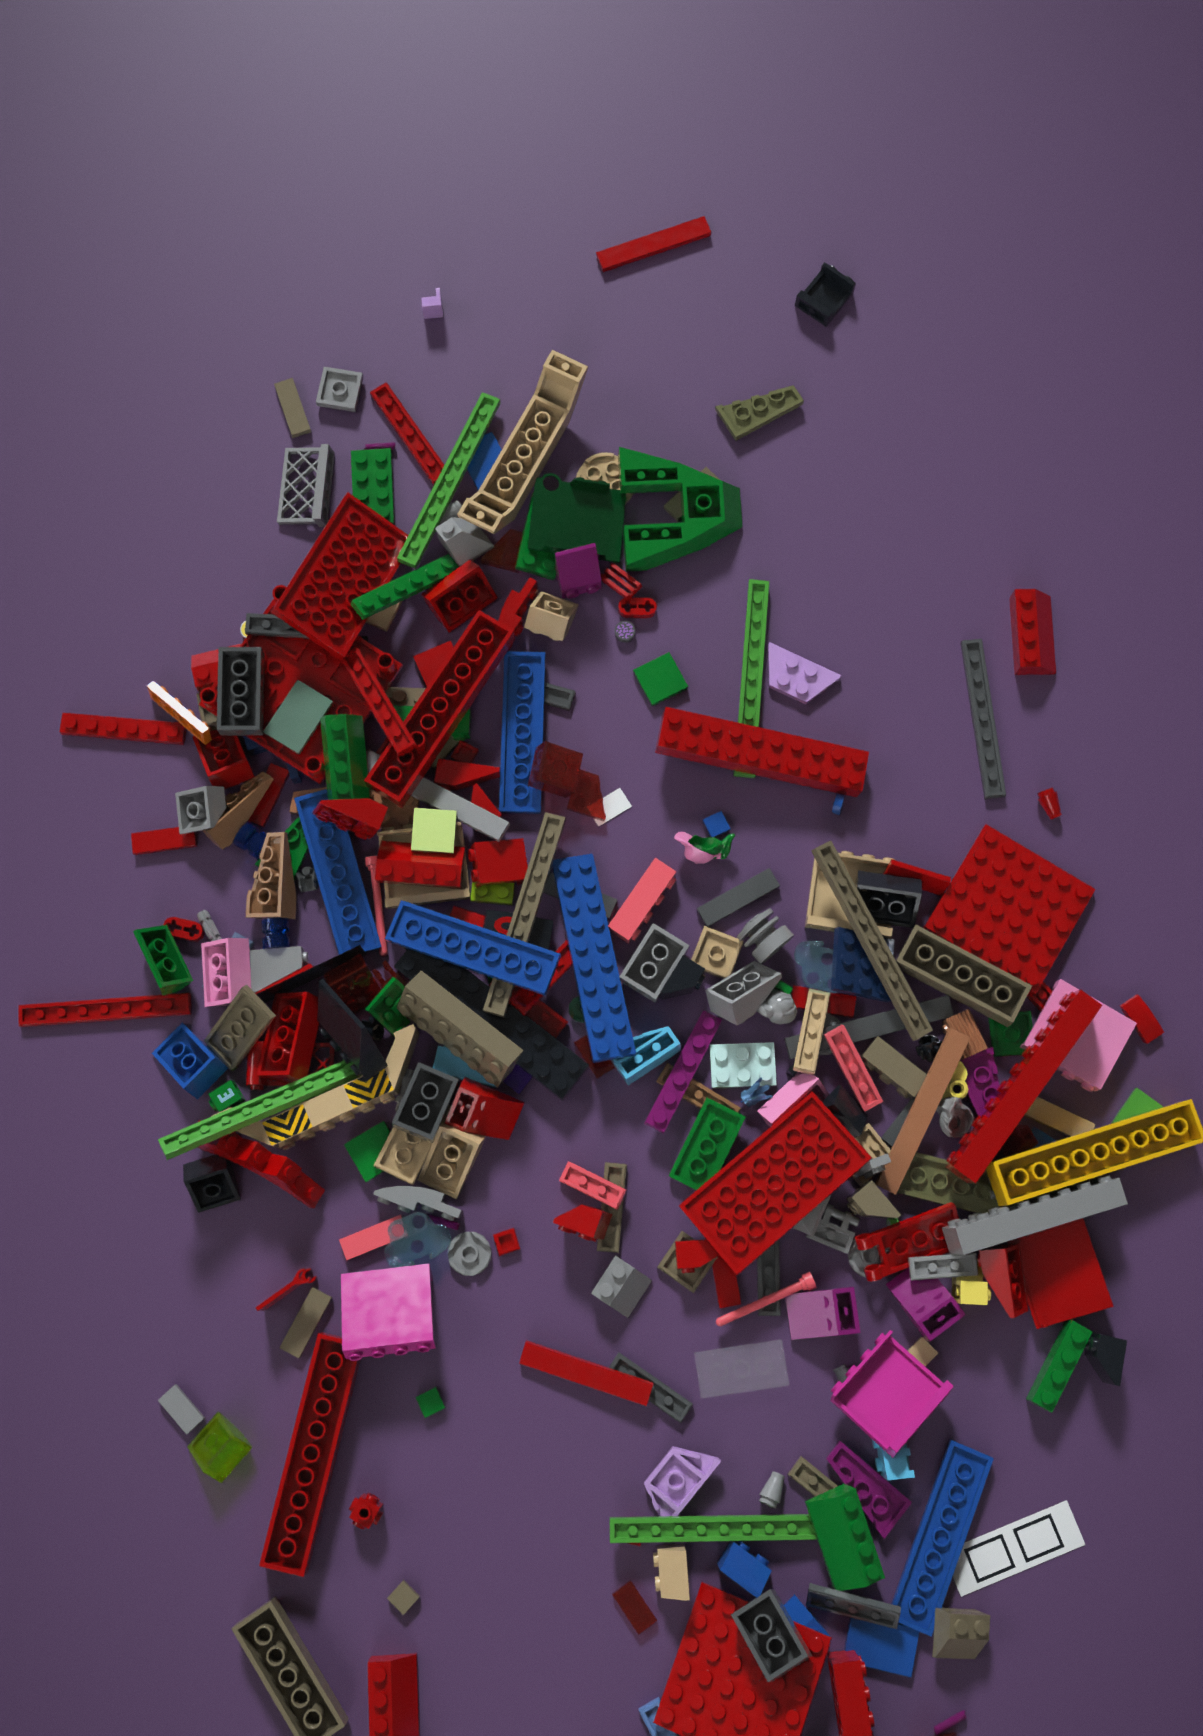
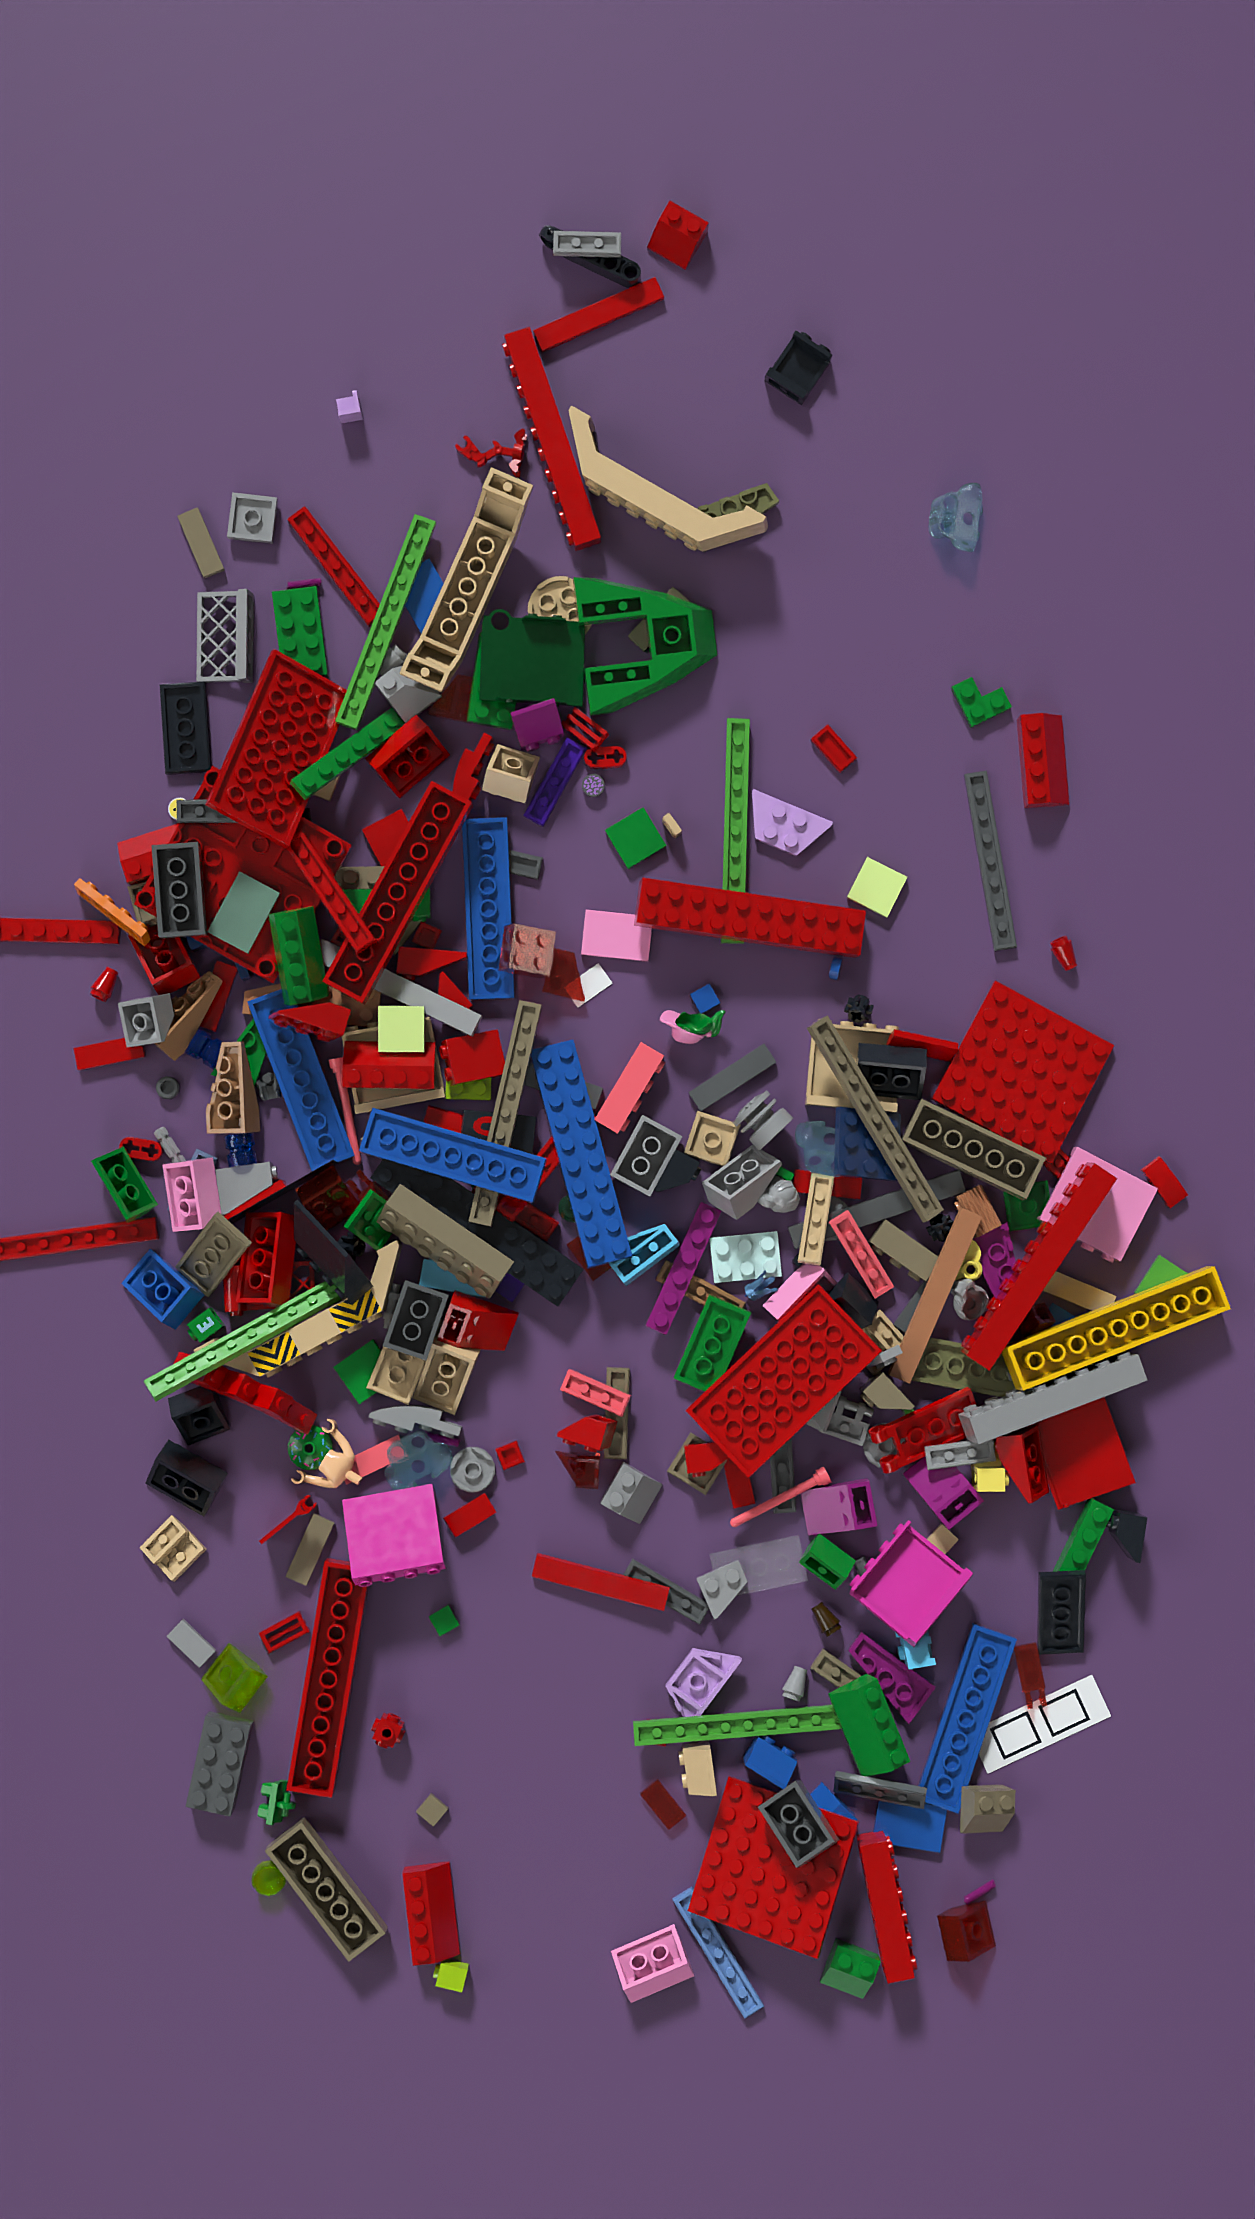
camera: 10 degrees left, 10 degrees up
none -> red cone [90,967,119,1002]
none -> tan slope [140,1515,206,1582]
none -> black slope [145,1440,228,1517]
none -> dark grey tile [156,1076,180,1099]
none -> black tile [159,681,211,775]
none -> dark grey brick [185,1711,254,1816]
none -> clear neon green hair [252,1860,286,1896]
none -> green hips [257,1780,296,1825]
none -> red tile [259,1611,310,1653]
none -> green dish [288,1425,333,1470]
none -> light nougat piece [291,1419,362,1488]
none -> red slope [443,1493,497,1538]
none -> red piece [455,428,527,478]
none -> red brick [502,327,601,551]
none -> dark purple tile [523,737,587,827]
none -> black piece [539,225,641,288]
none -> light grey tile [553,231,621,257]
none -> clear red slope [555,1451,600,1489]
none -> tan slope [568,406,768,552]
none -> bright pink tile [581,910,652,962]
none -> red slope [647,201,709,270]
none -> tan tile [662,813,682,838]
none -> light grey wing [696,1560,748,1619]
none -> green brick [799,1533,856,1590]
none -> red tile [811,724,857,773]
none -> dark brown cone [811,1602,842,1637]
none -> black gear [844,995,874,1023]
none -> yellowish green tile [847,857,907,918]
none -> clear light blue piece [928,483,983,552]
none -> green plate [951,677,1012,728]
none -> clear red hinge [1014,1642,1047,1709]
none -> black tile [1037,1570,1086,1655]

